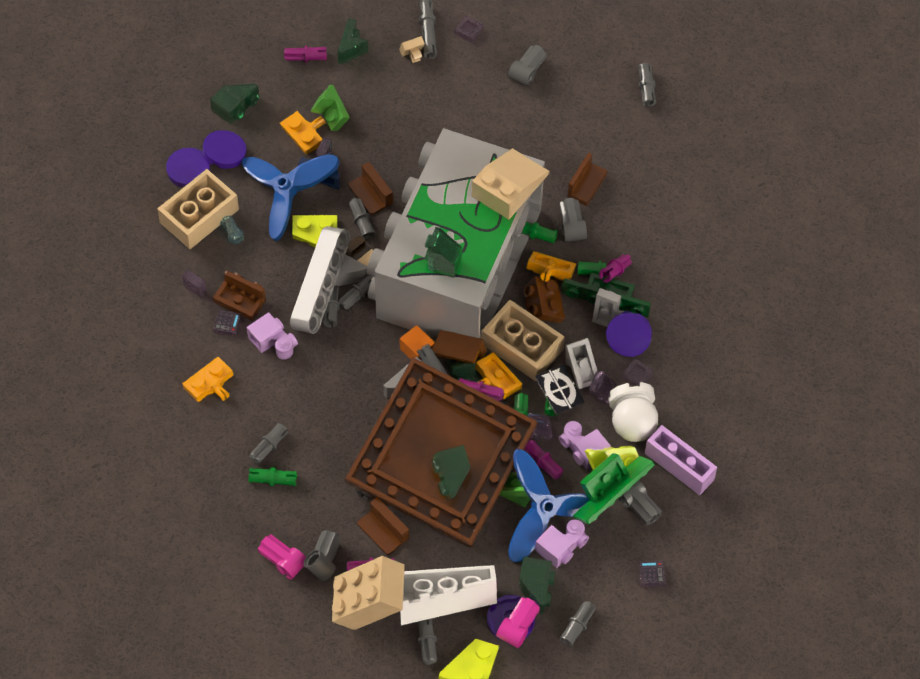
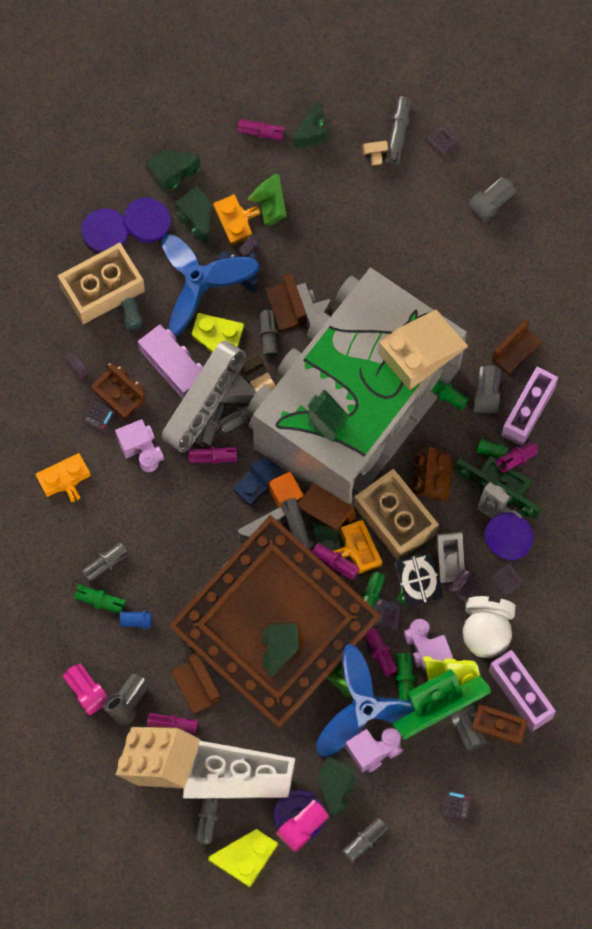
camera: 15 degrees right, 10 degrees up
light orange plate [526,251,576,281] -> none
none -> blue pin [120,610,152,630]
none -> lavender brick [138,325,203,399]
none -> clear green slope [175,186,212,245]
none -> magenta axle [188,446,237,465]
none -> dark blue slope [233,457,284,507]
none -> light grey slope [297,283,331,329]
none -> green pin [396,653,416,702]
none -> reddish brown panel [471,704,528,746]
none -> lavender brick [501,367,558,446]

